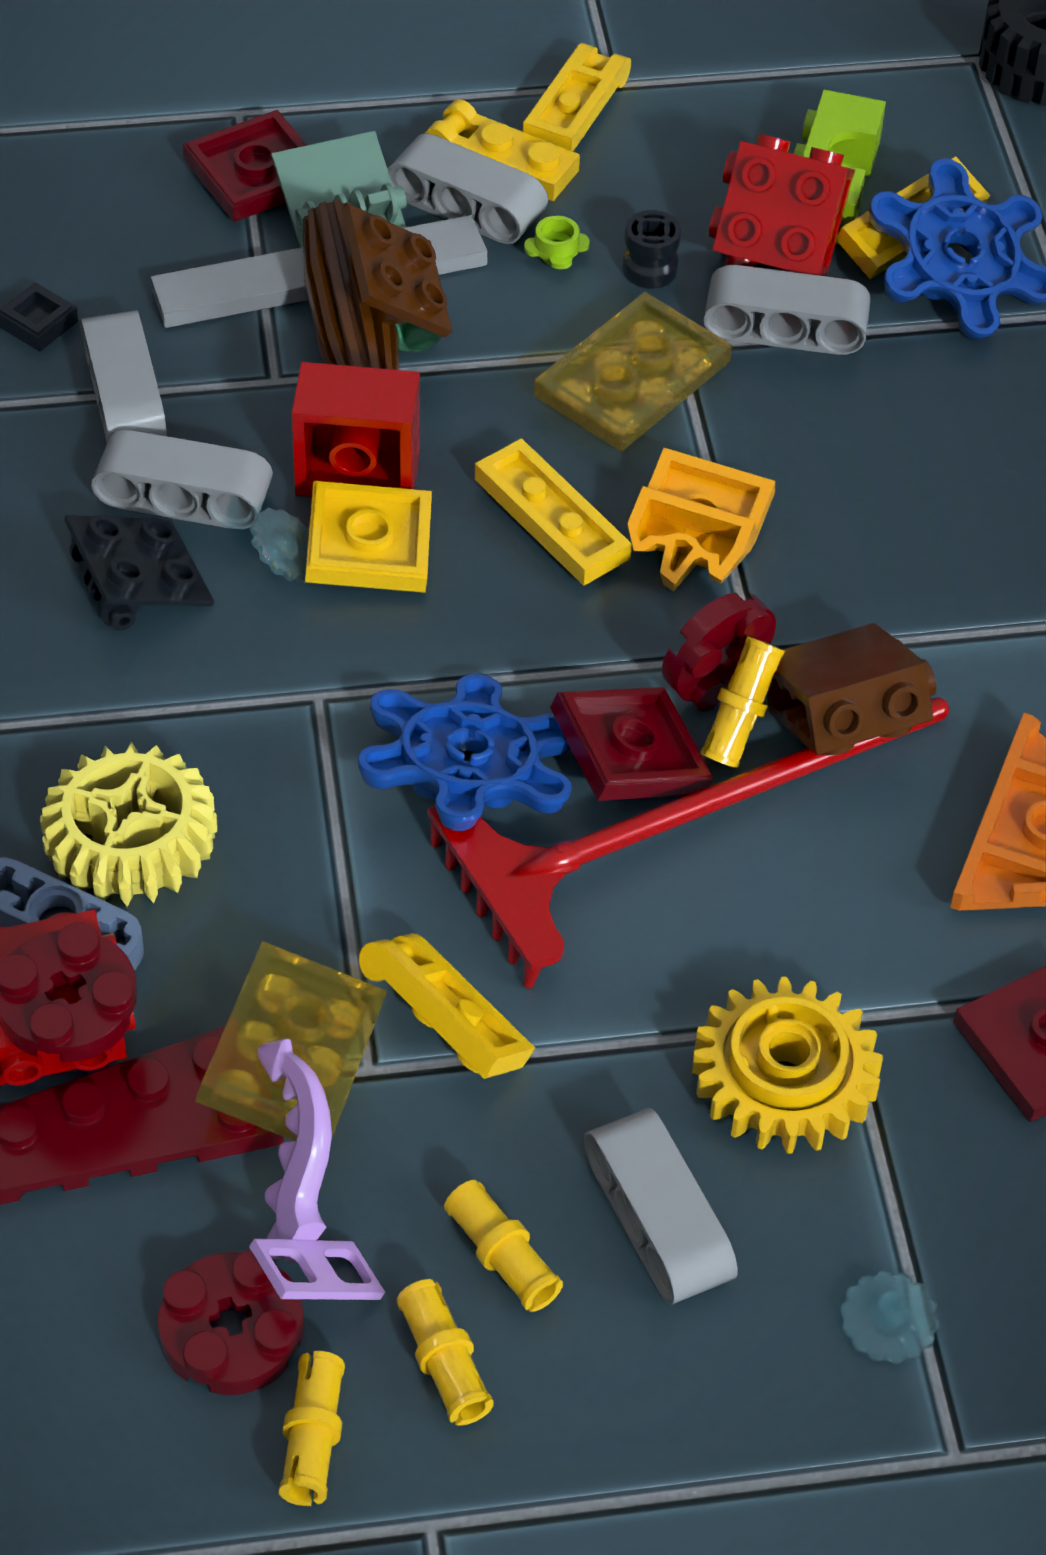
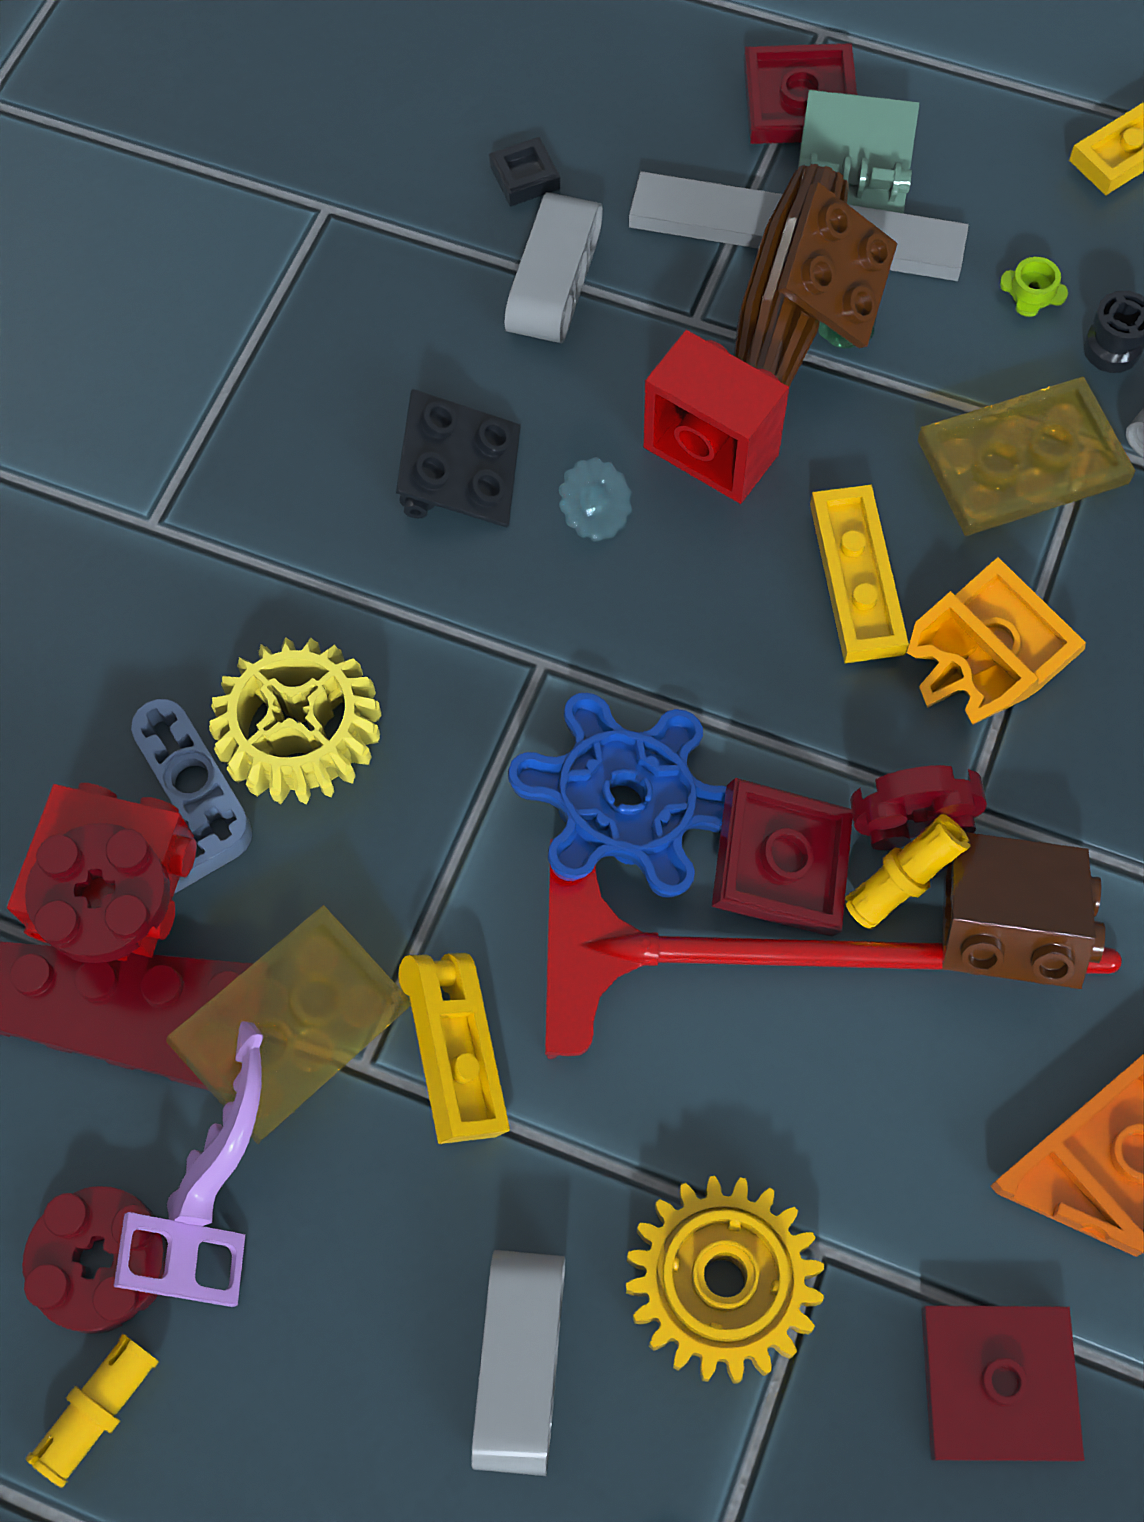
camera: 35 degrees right, 15 degrees up
light grey beam [91,430,273,529] -> none
yellow plate [305,481,432,593] -> none
light grey beam [387,133,548,244] -> none
yellow pin [396,1279,494,1426] -> none
yellow plate [424,99,580,201] -> none
yellow pin [444,1180,563,1312] -> none

